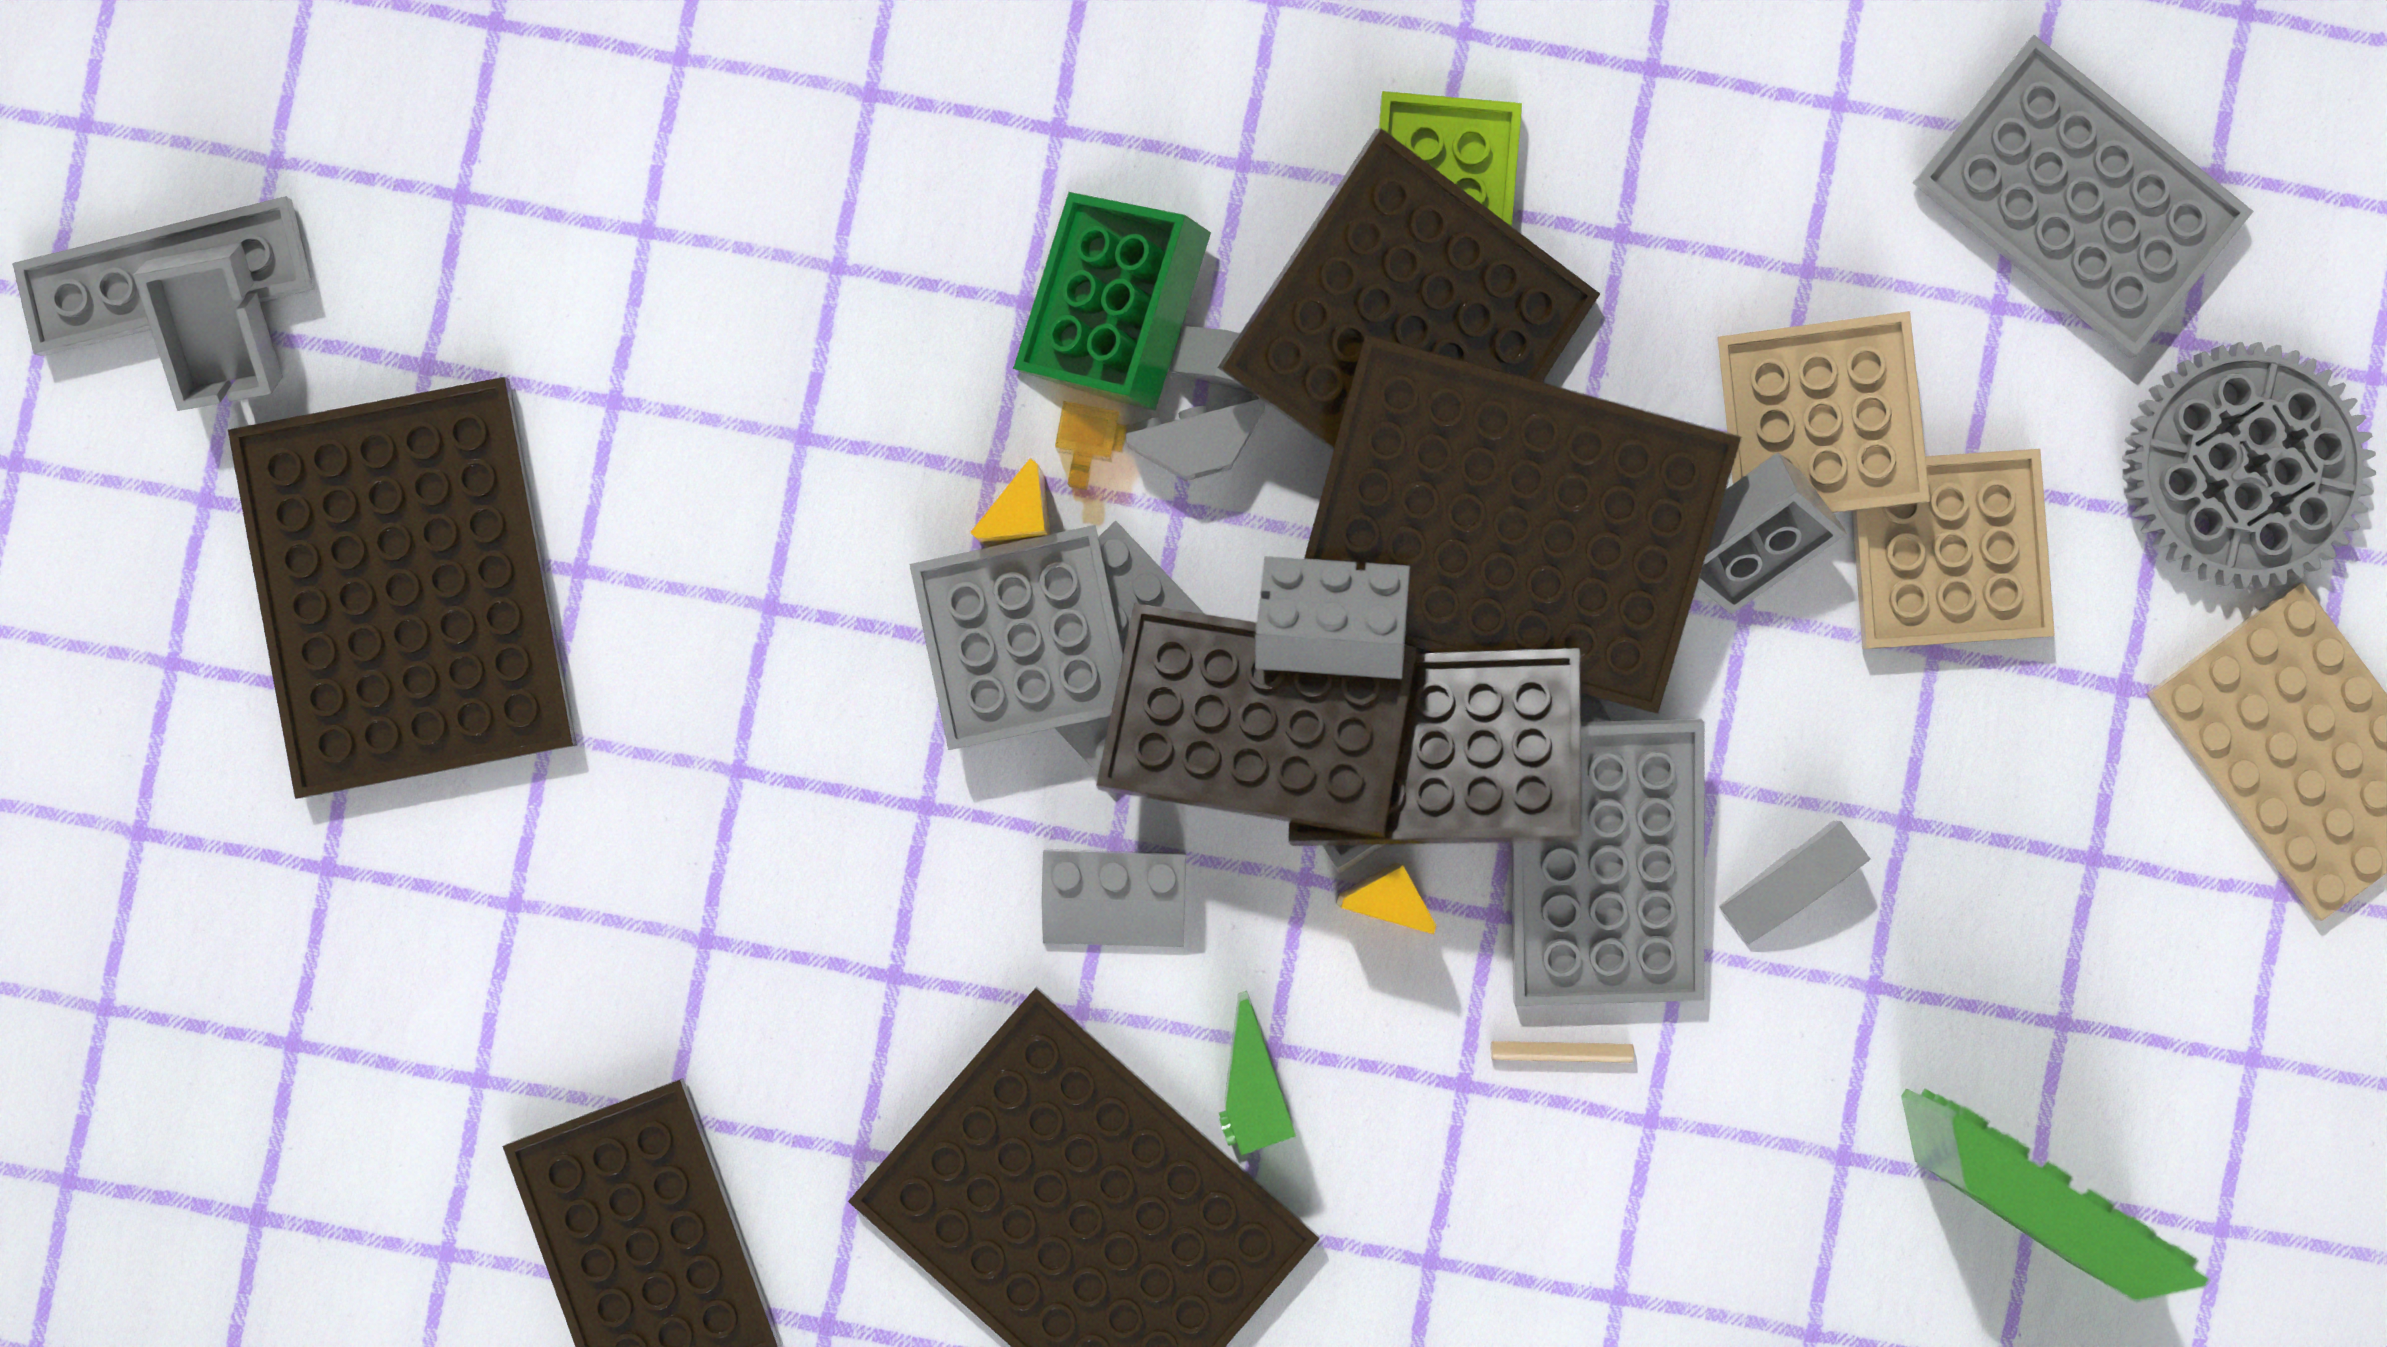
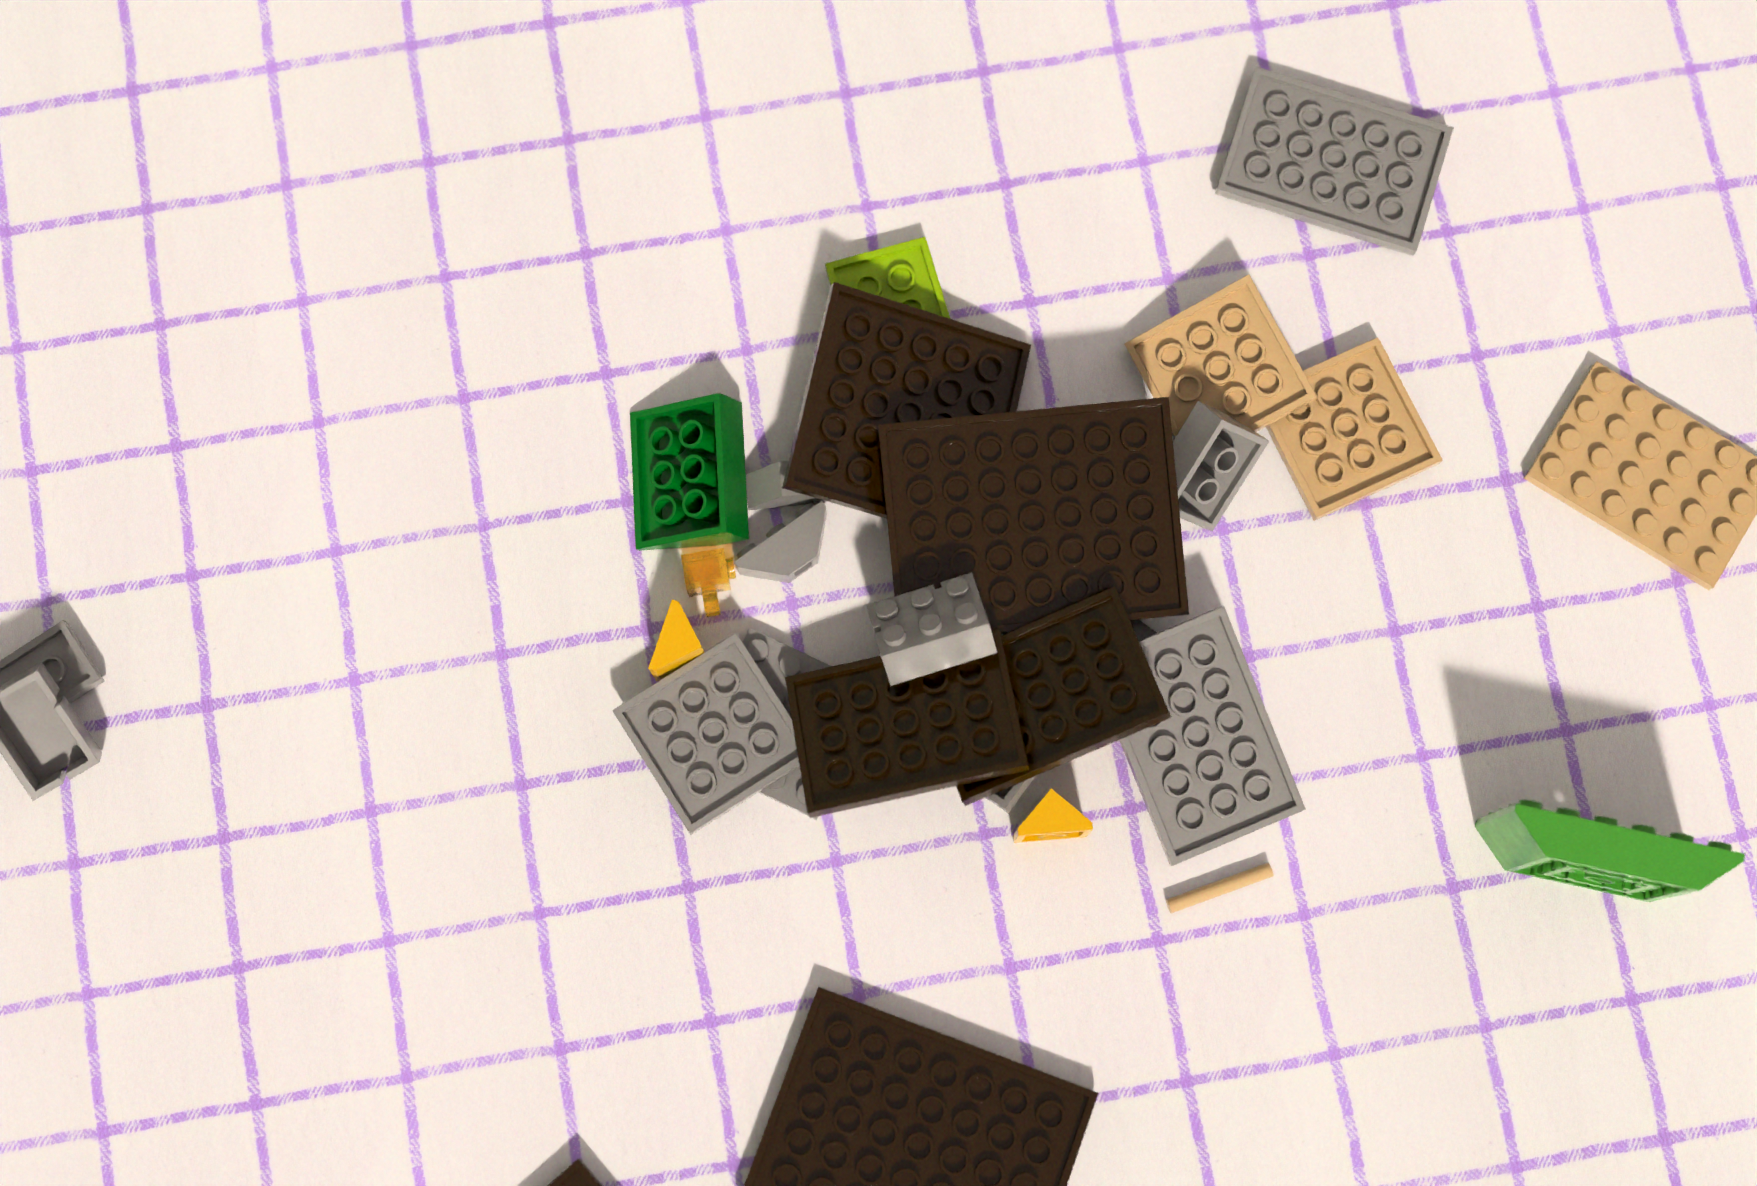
camera: 25 degrees left, 10 degrees down
dark brown plate [228,377,577,799] -> none
light grey slope [1042,849,1186,947] -> none
bright green slope [1219,991,1296,1155] -> none
light grey slope [1719,821,1871,944] -> none
light grey gear [2122,342,2376,589] -> none

